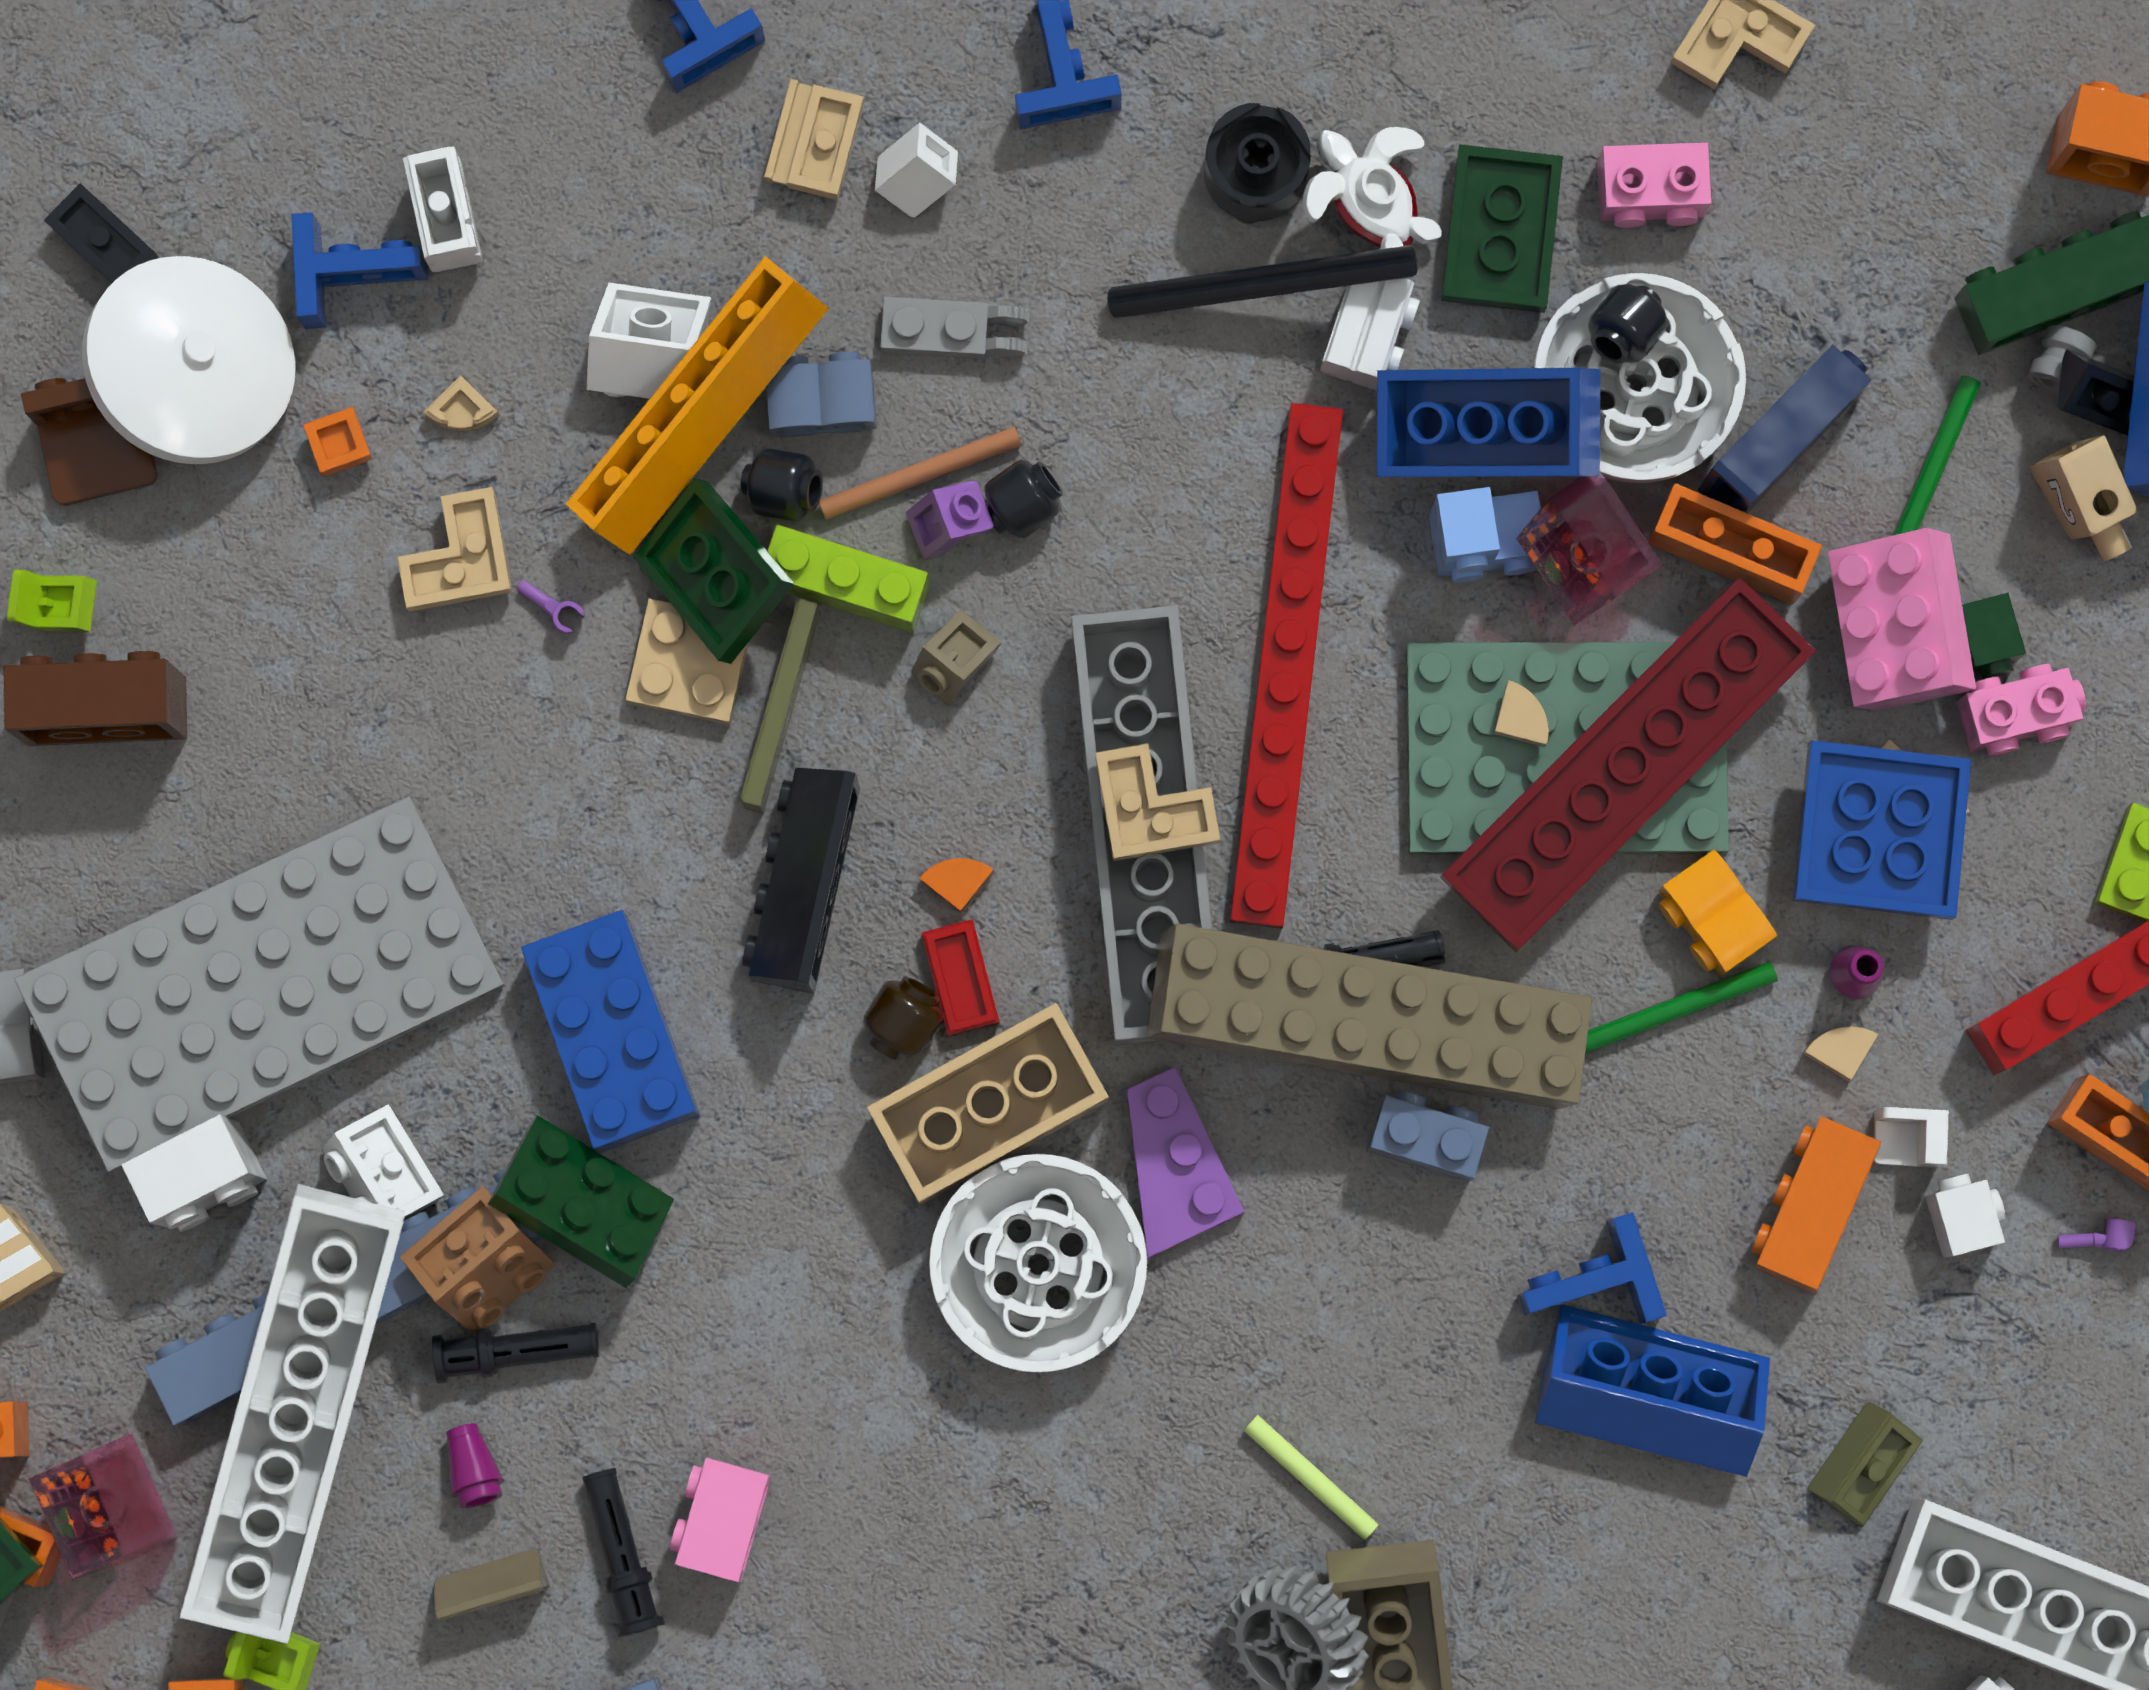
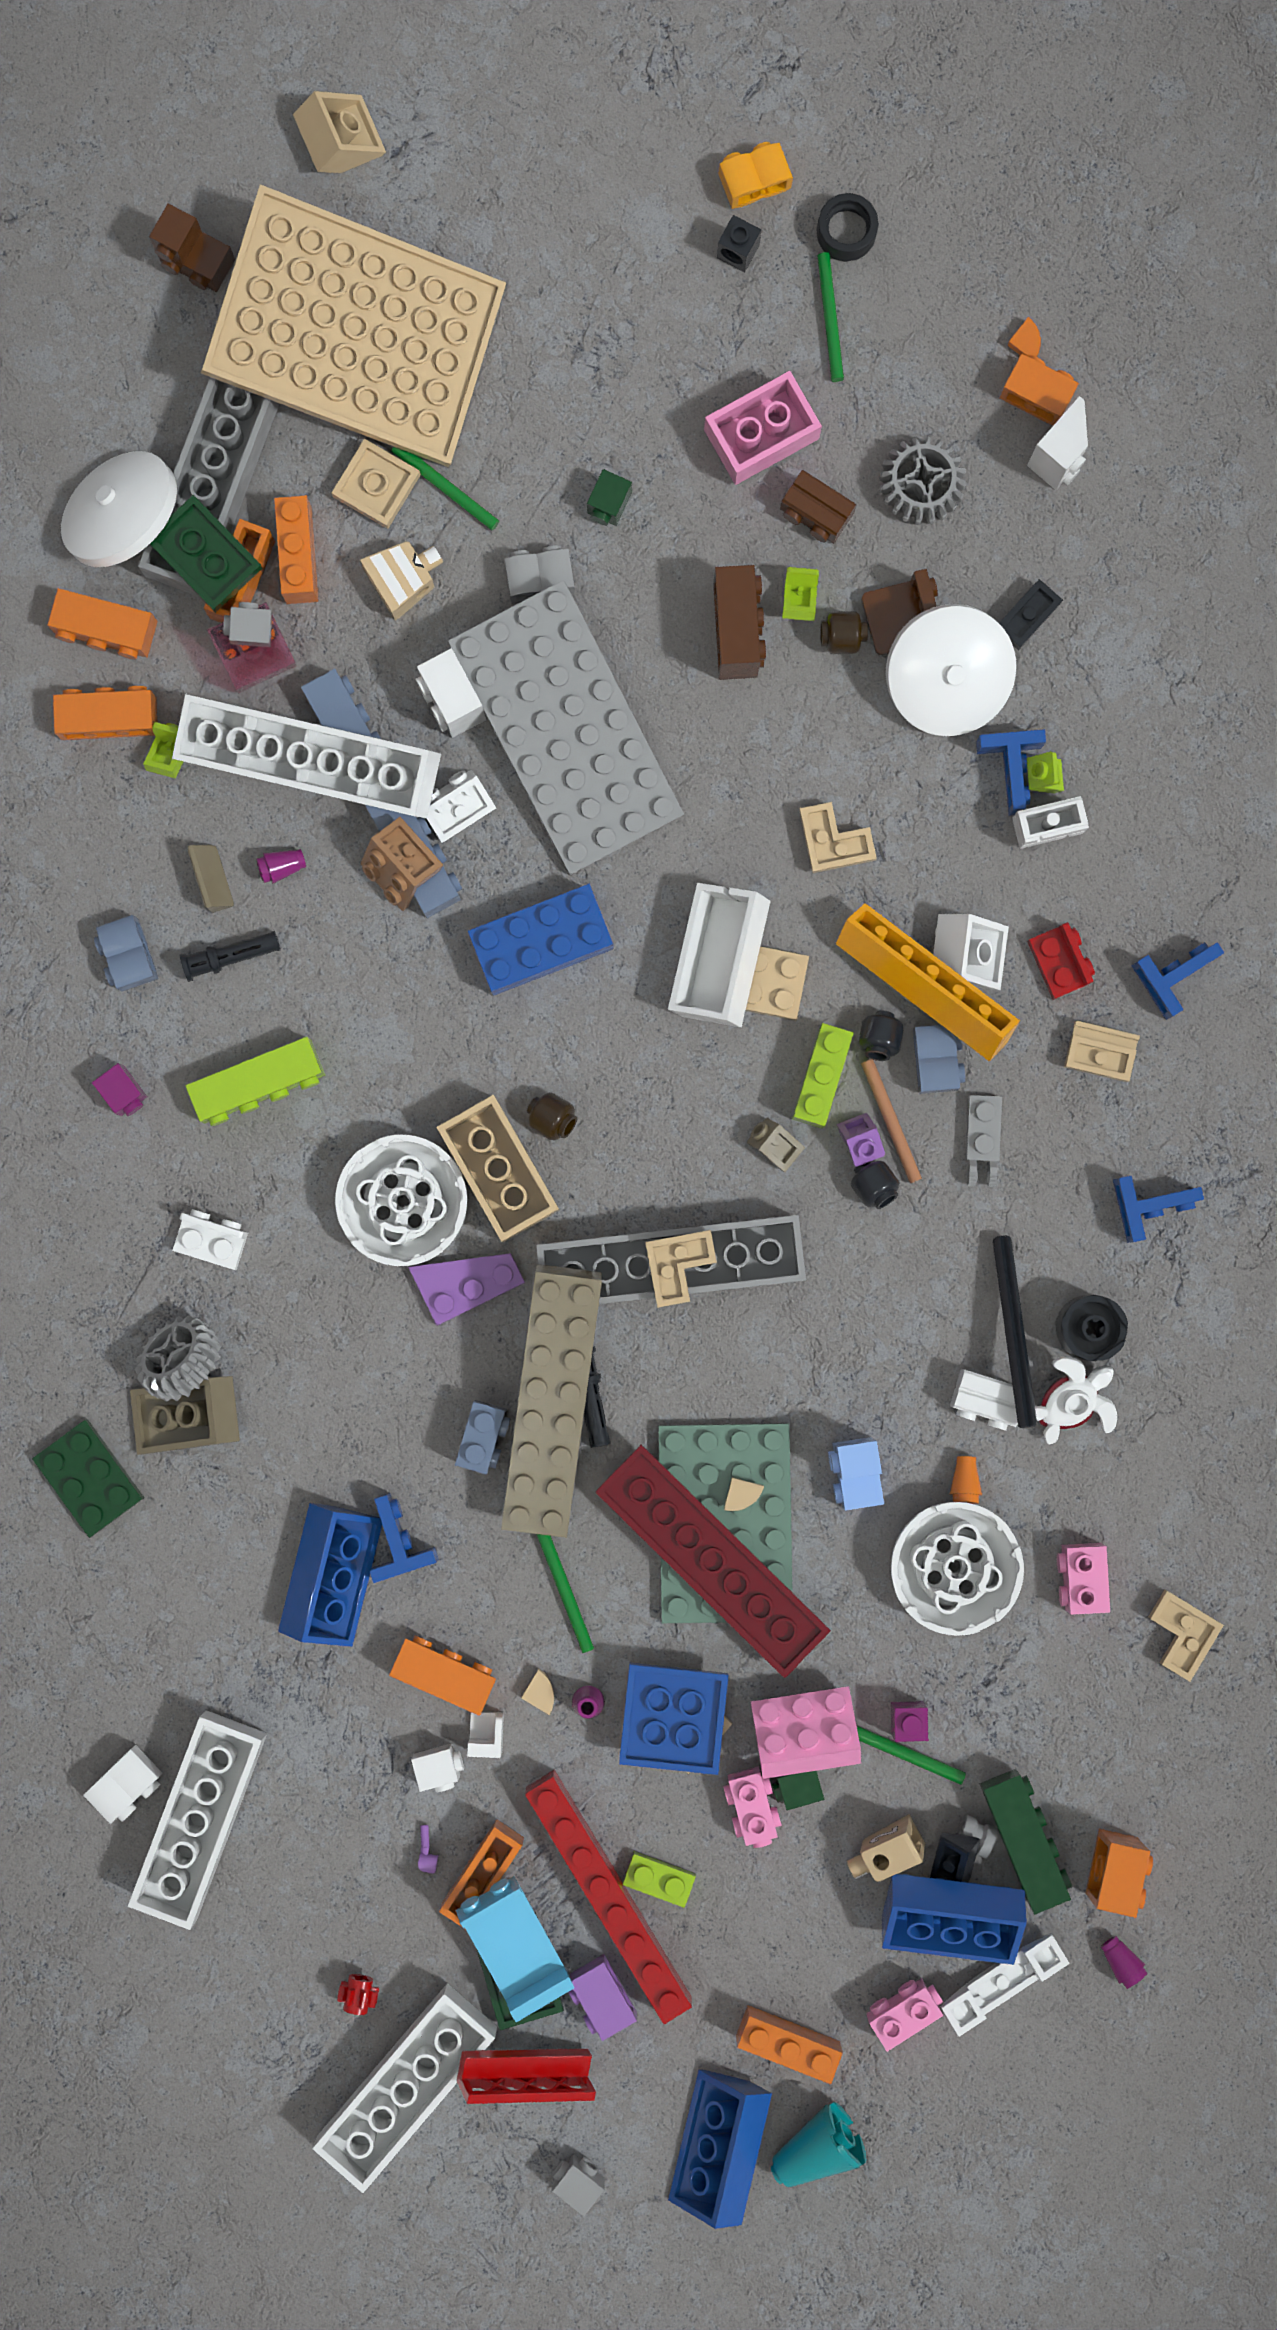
camera: 90 degrees right, 5 degrees up
orange plate [303,407,373,477] -> none
tan tile [423,376,500,431] -> none
black pin [432,1323,599,1384] -> none
dark green plate [487,1115,674,1288] -> none
medium lavender hand [517,580,584,634] -> none
dark green plate [633,478,795,664] -> none
bright pink brick [670,1458,772,1582] -> none
olive tile [740,599,820,814] -> none
black slope [742,768,860,994] -> none
white panel [875,122,958,217] -> none
orange tile [919,858,994,913] -> none
red tile [921,919,1000,1037] -> none
red plate [1230,403,1343,929] -> none
yellowish green bar [1243,1415,1379,1540] -> none
blue brick [1377,367,1600,477] -> none
dark green plate [1441,144,1563,313] -> none
clear pink slope [1516,473,1663,626] -> none
black head [1588,284,1668,364] -> none
orange brick [1646,483,1822,605] -> none
light orange brick [1658,849,1778,977] -> none
dark blue slope [1698,345,1872,514] -> none
olive slope [1808,1402,1923,1528] -> none
none -> white bracket [172,1209,248,1270]
none -> lime brick [185,1037,326,1126]
none -> light grey brick [223,602,272,647]
none -> white piece [668,883,771,1027]
none -> dark brown head [820,611,868,654]
none -> magenta brick [891,1701,929,1742]
none -> orange cone [949,1456,982,1504]
none -> lime bracket [1027,751,1064,794]
none -> red bracket [1027,922,1095,1000]

